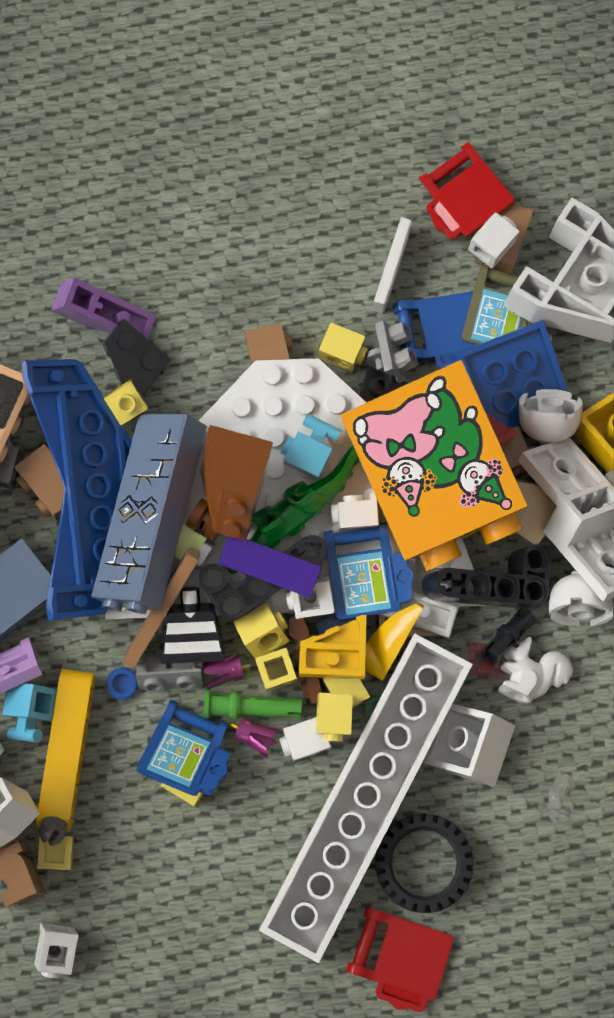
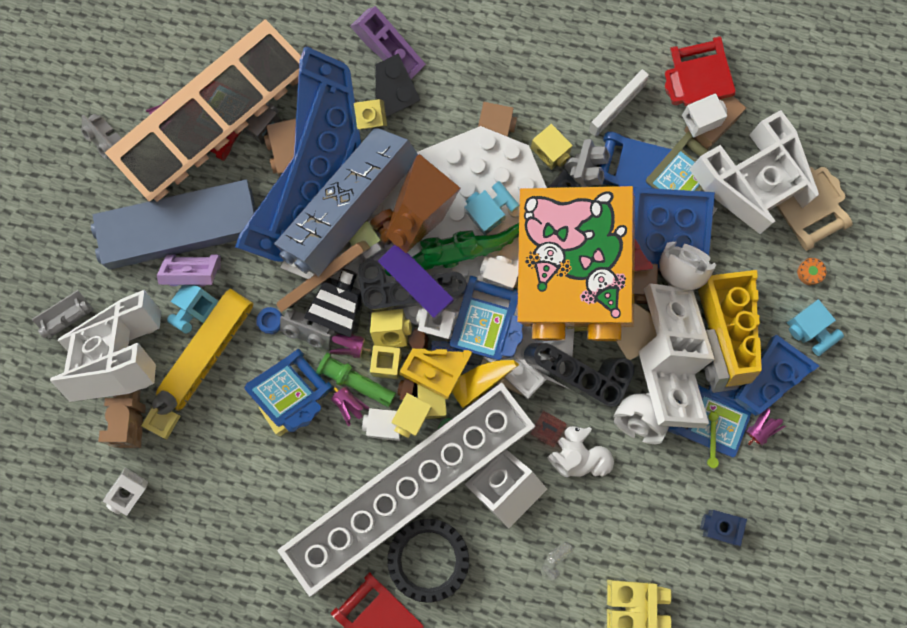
camera: 30 degrees right, 0 degrees up
black pin [481,608,536,665] -> none

